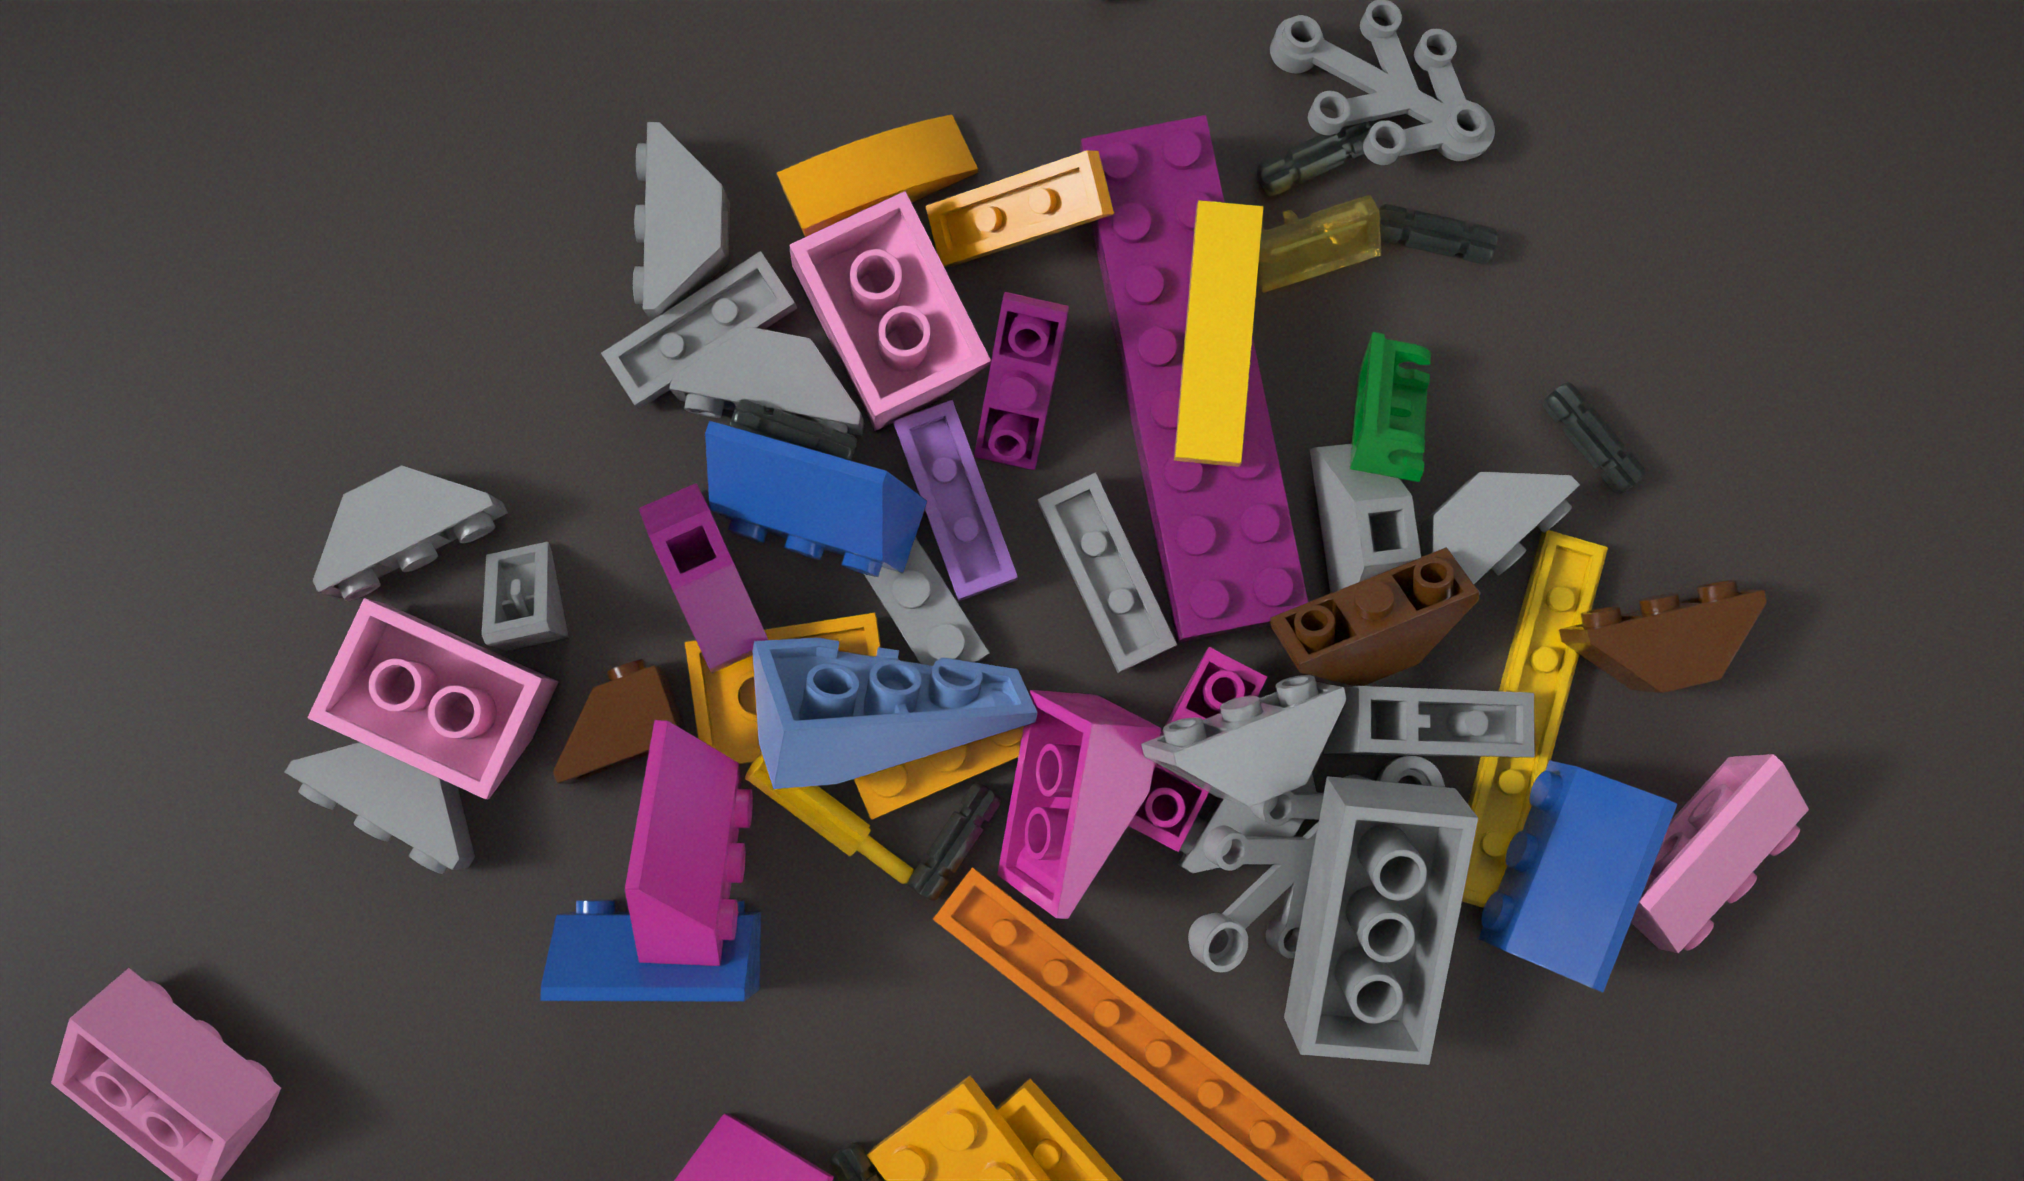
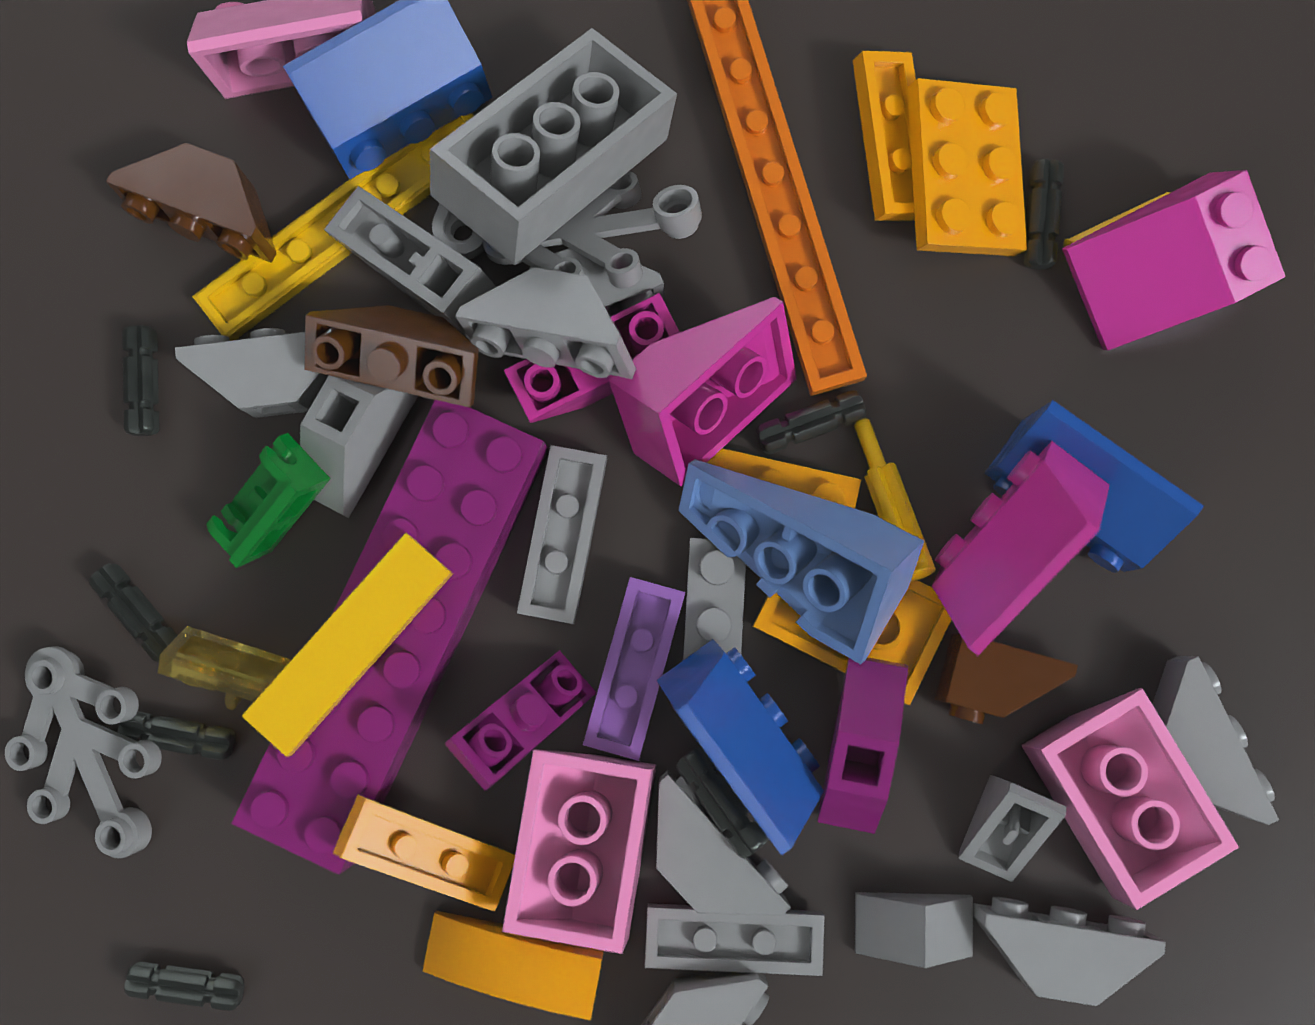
camera: 140 degrees left, 0 degrees up
none -> light grey slope [855,892,973,968]

